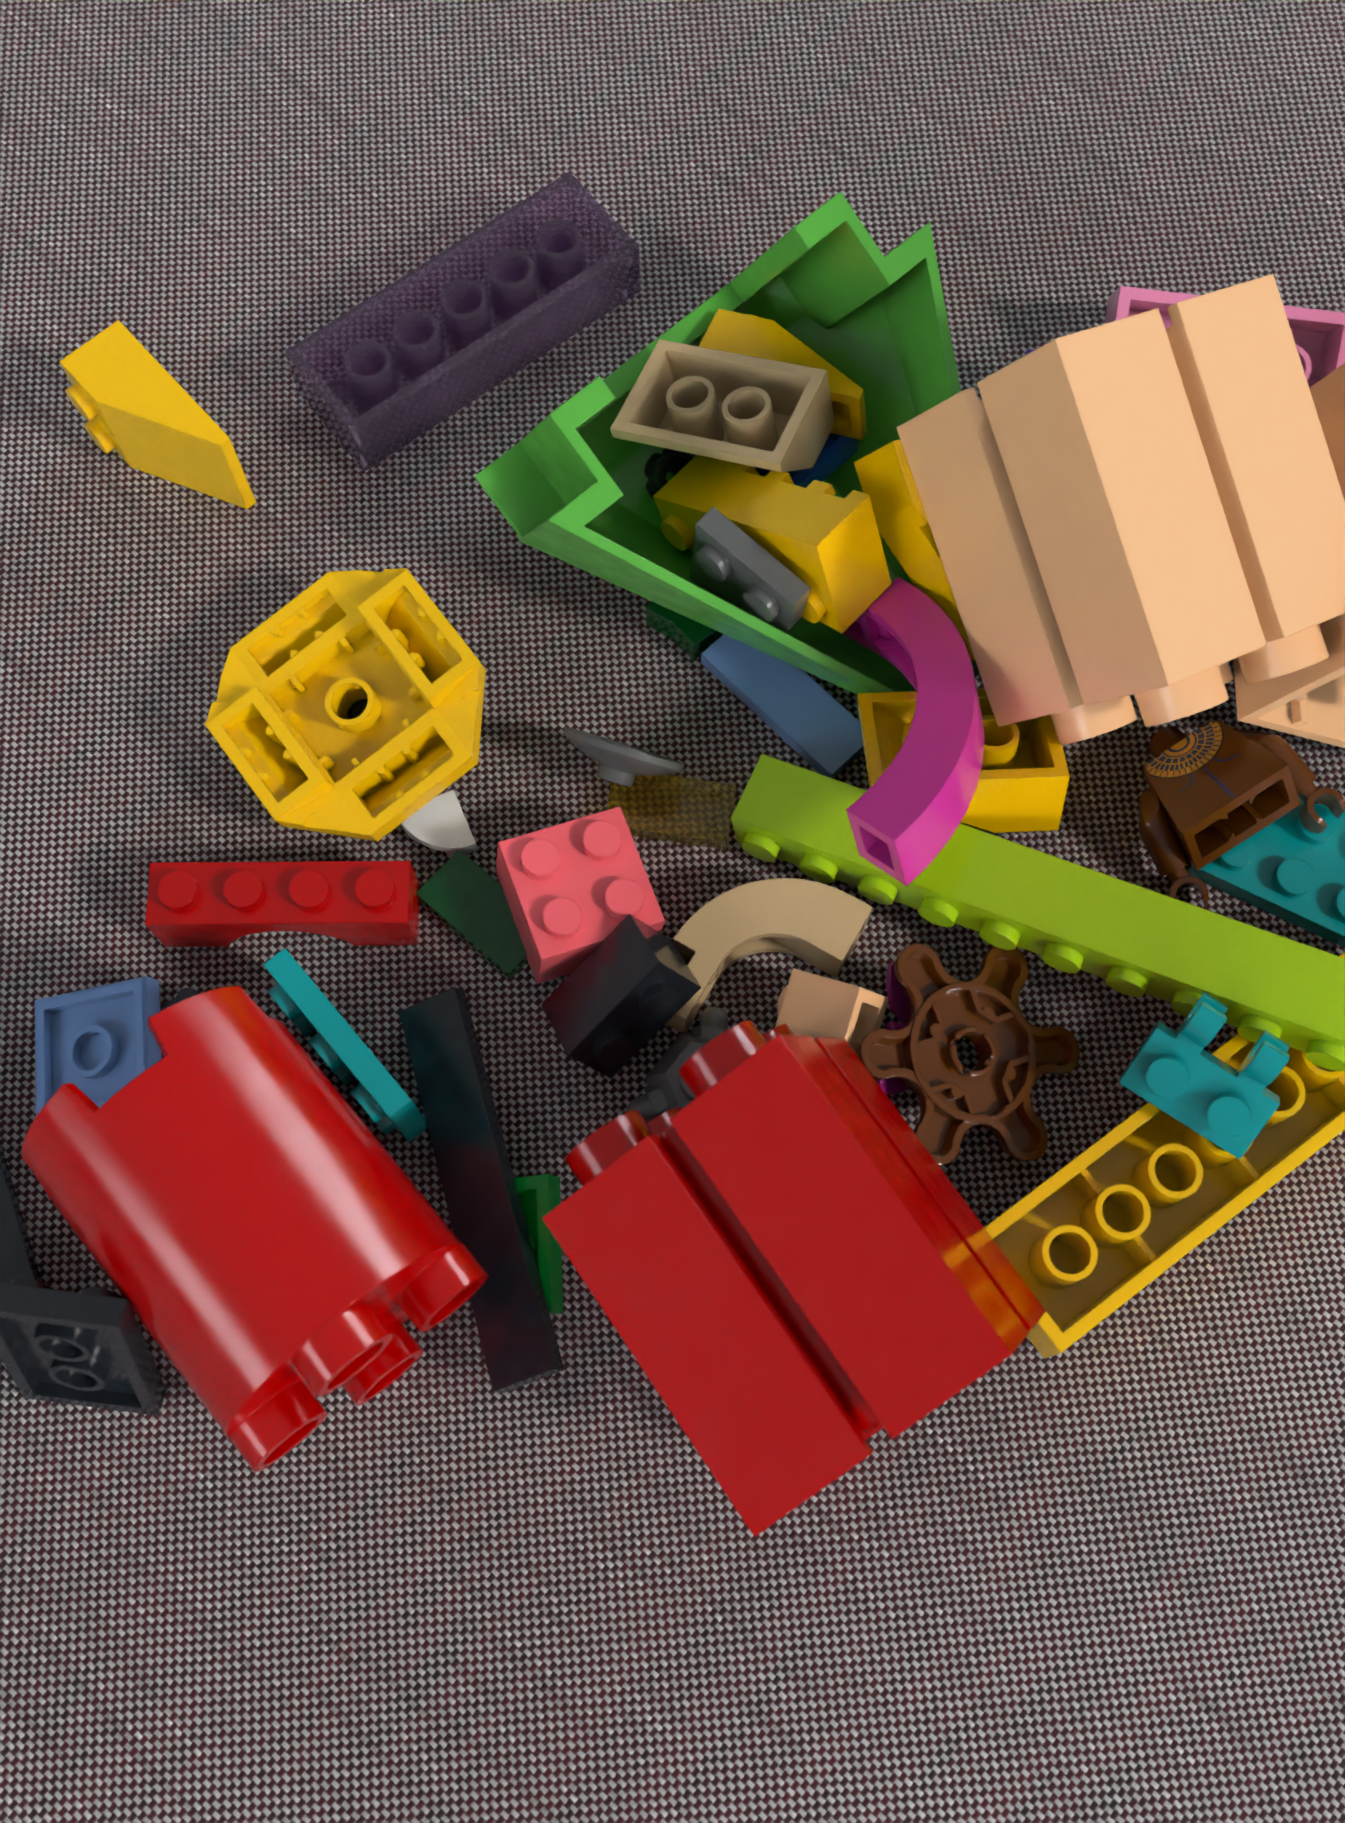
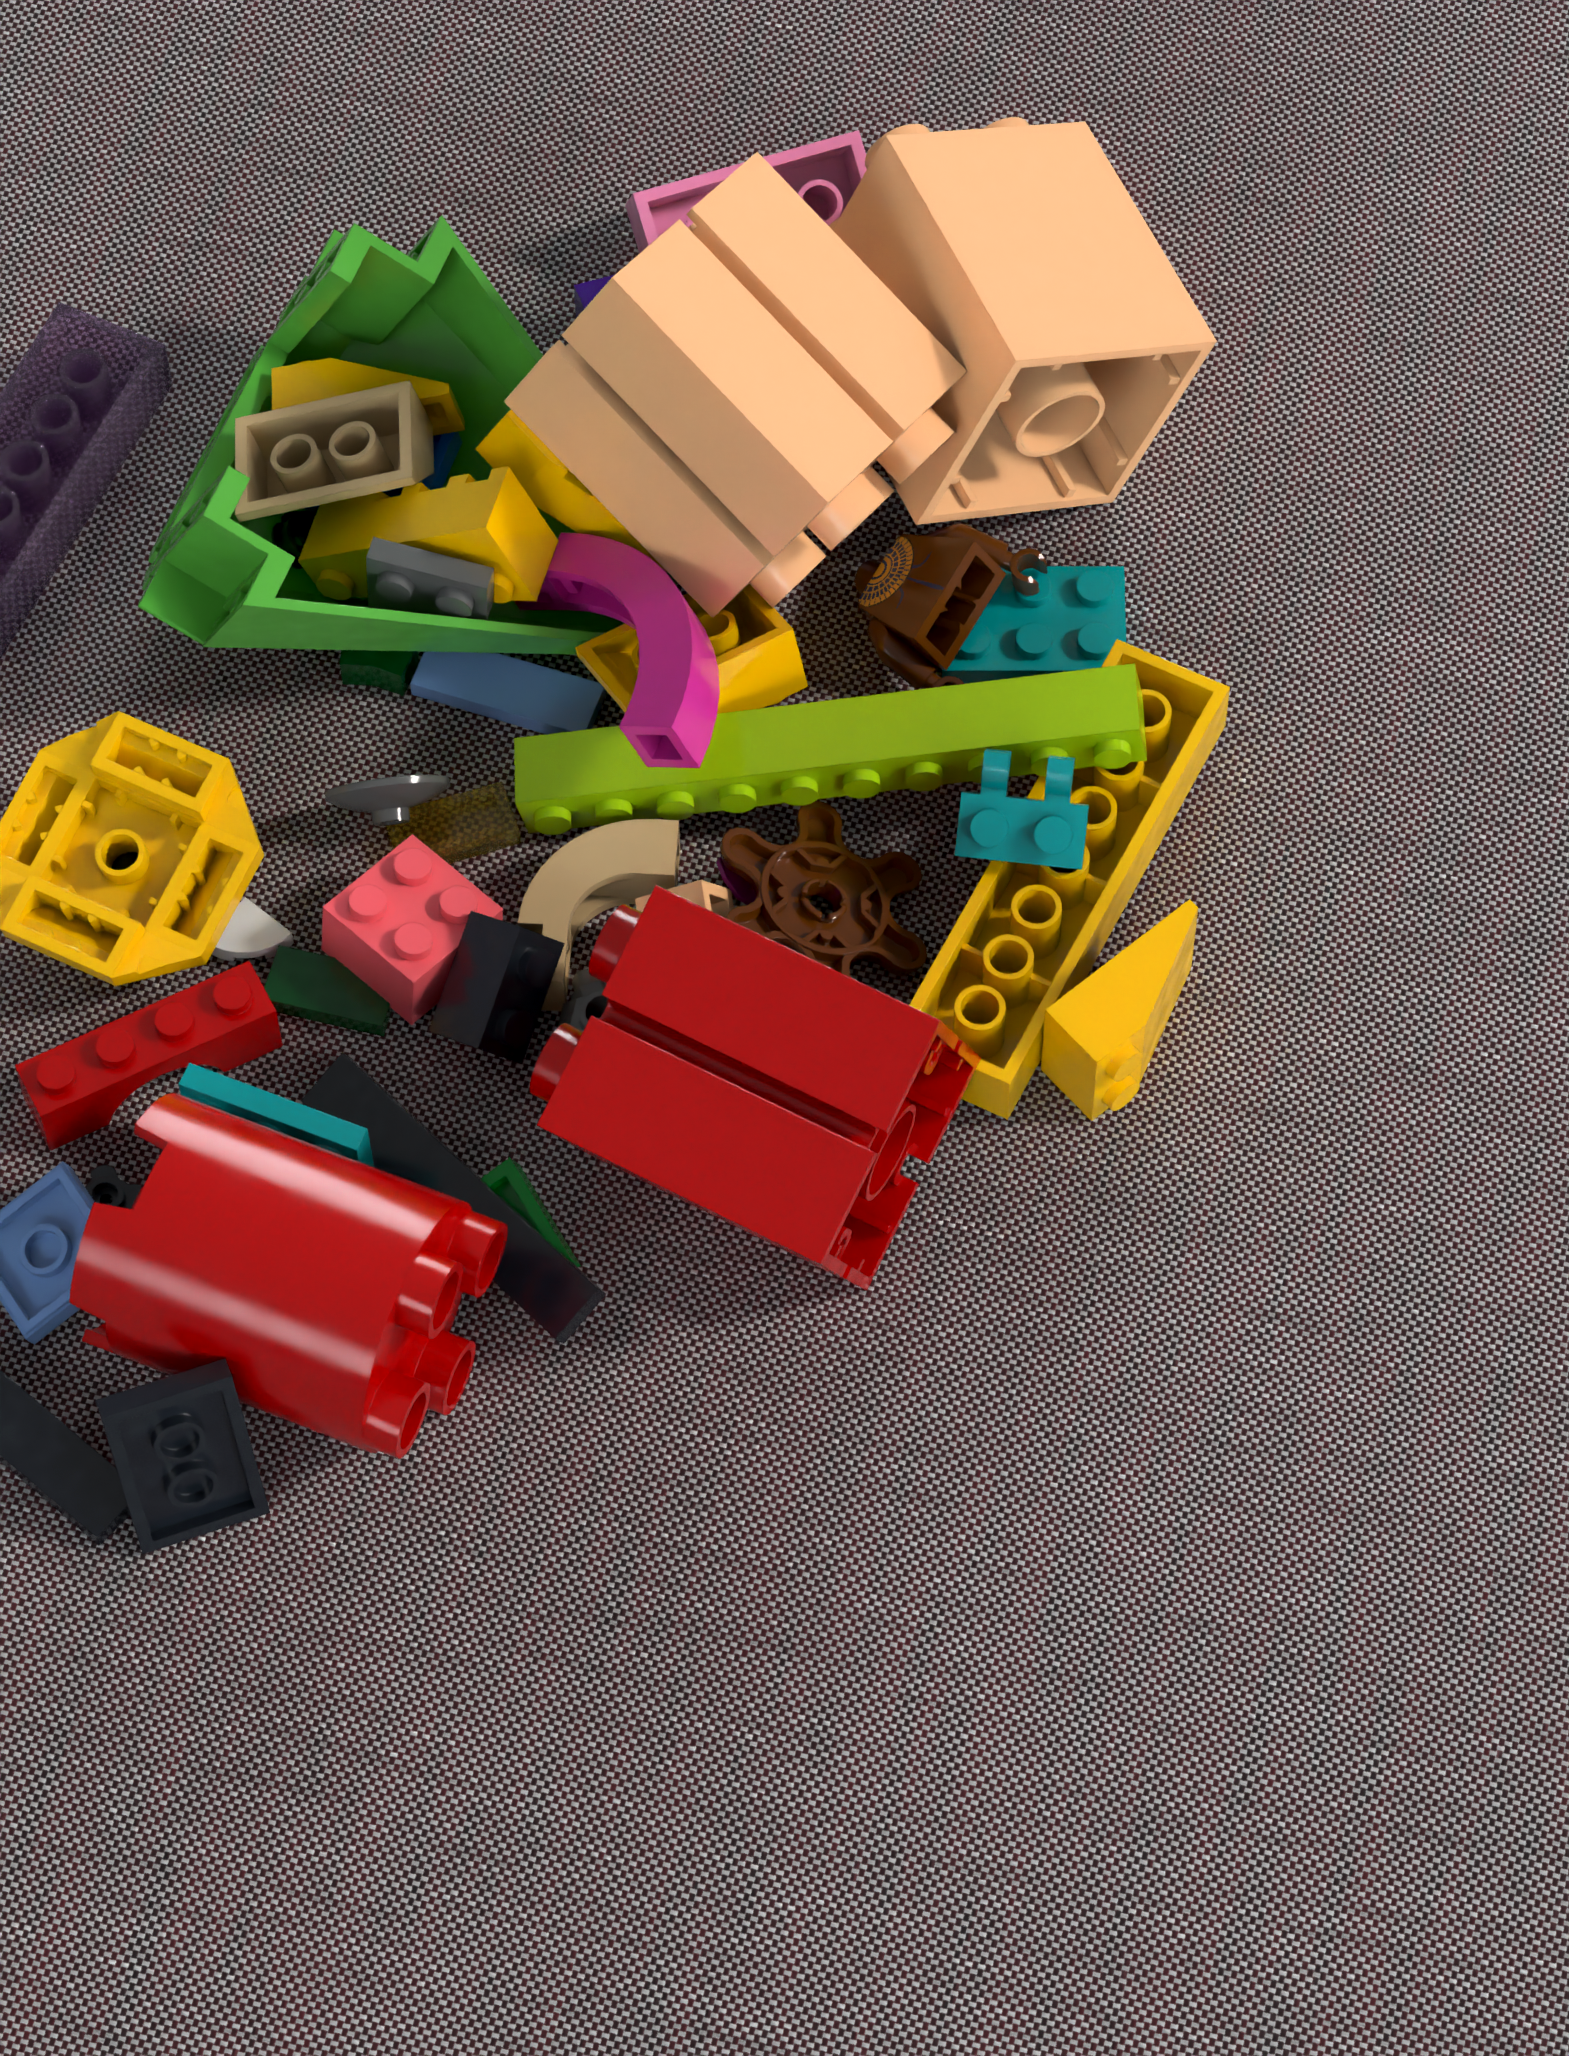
camera: 25 degrees left, 10 degrees down
none -> yellow slope [1041,899,1198,1121]

